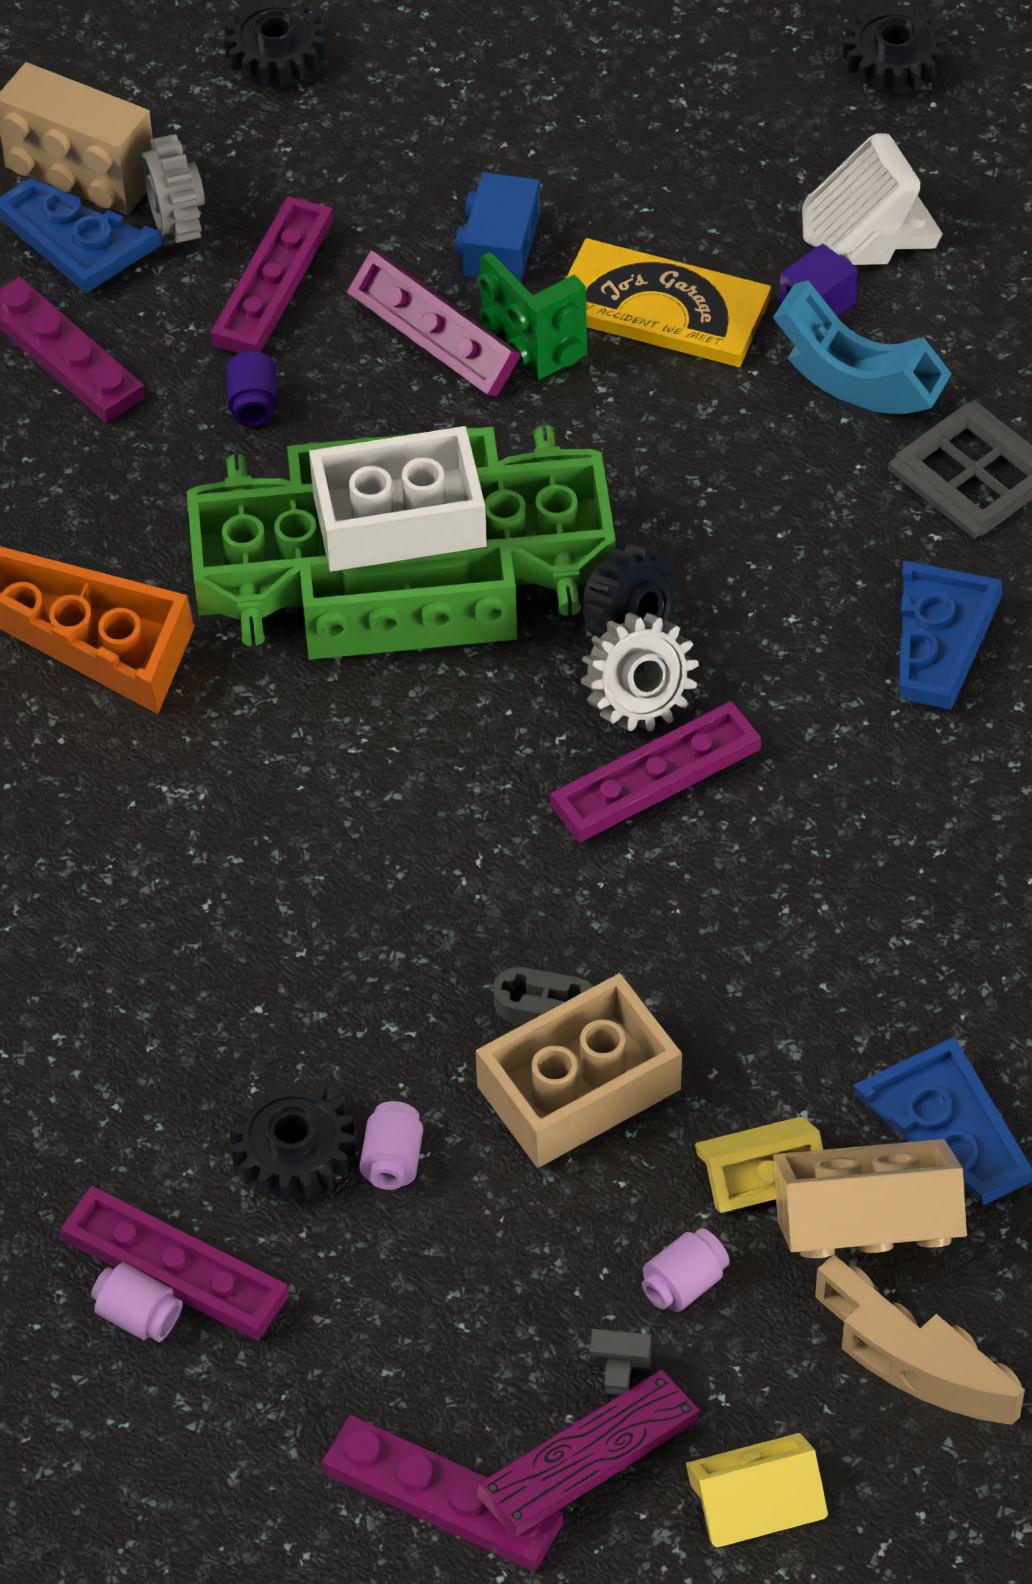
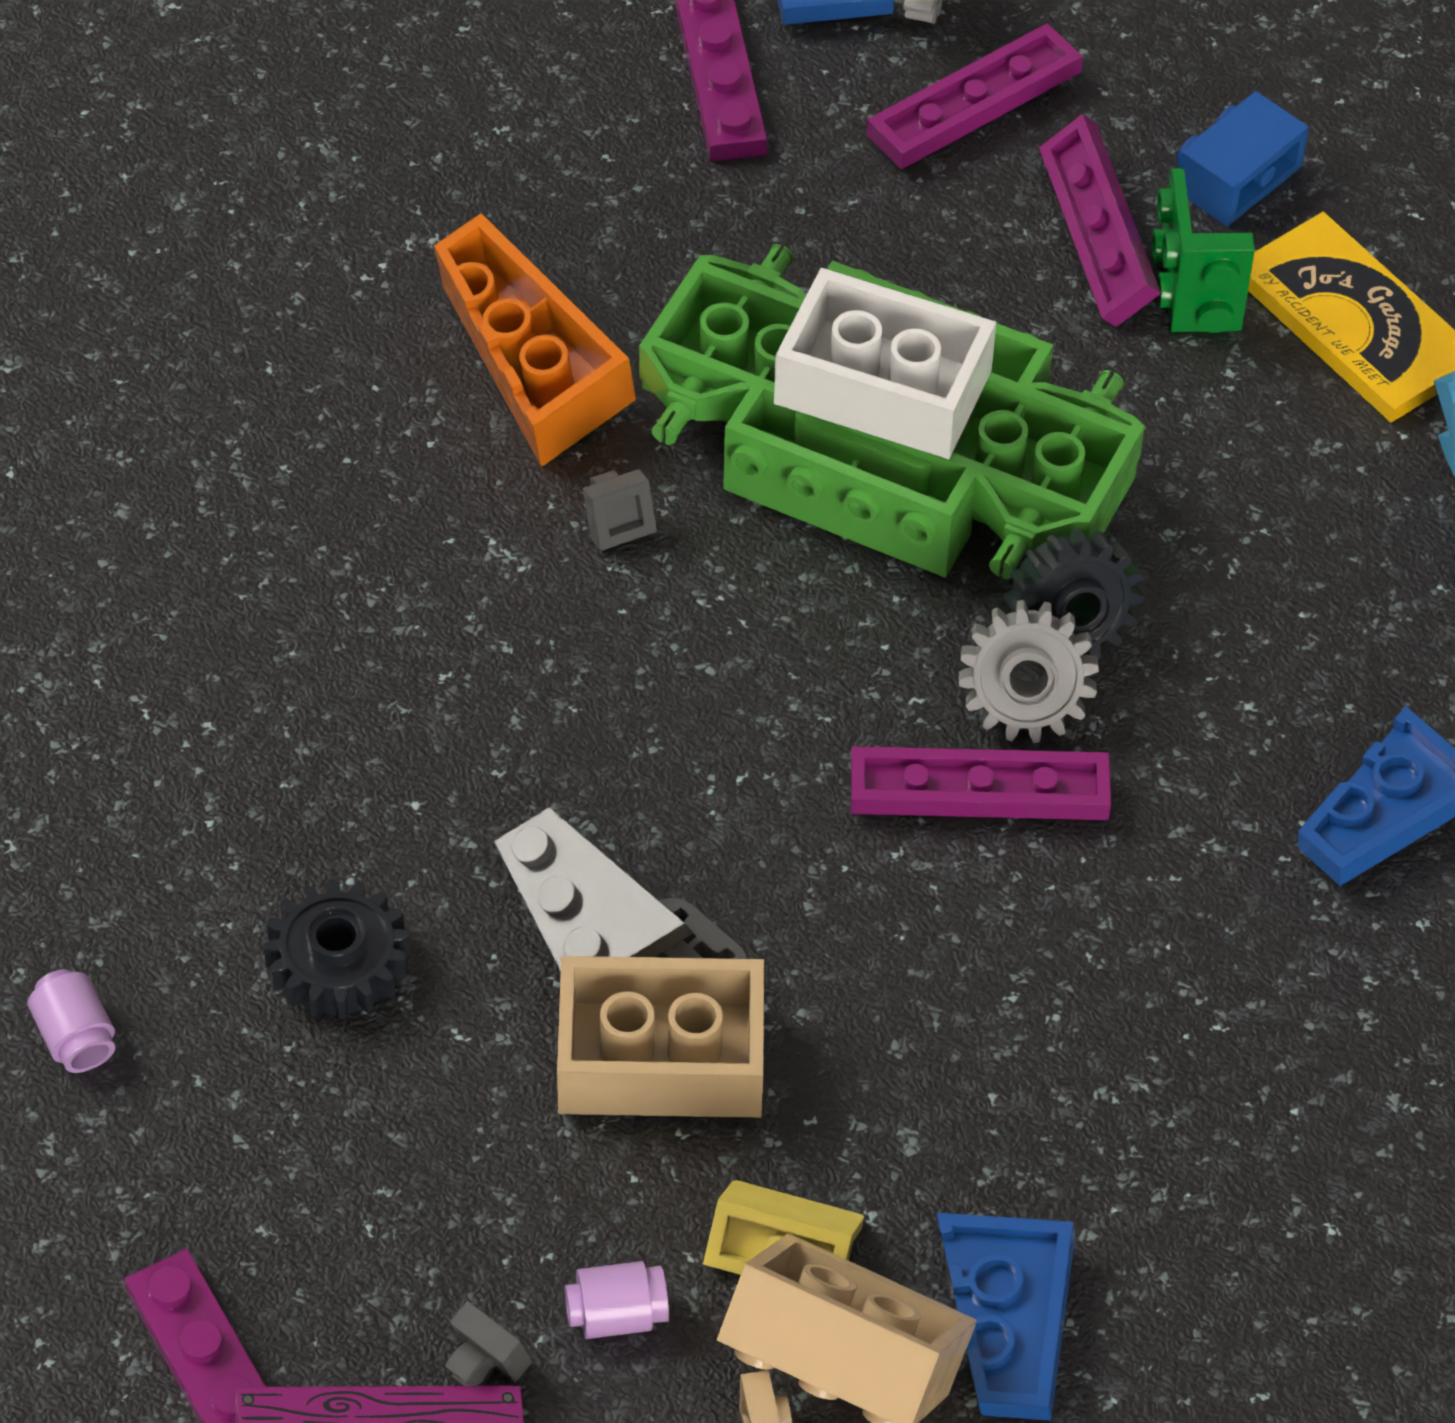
camera: 30 degrees right, 0 degrees up
magenta plate [60,1186,289,1341] -> none
dark purple brick [226,350,278,427] -> none
lavender brick [359,1101,423,1190] -> none
none -> wing [494,807,693,971]
none -> dark grey tile [583,469,657,551]

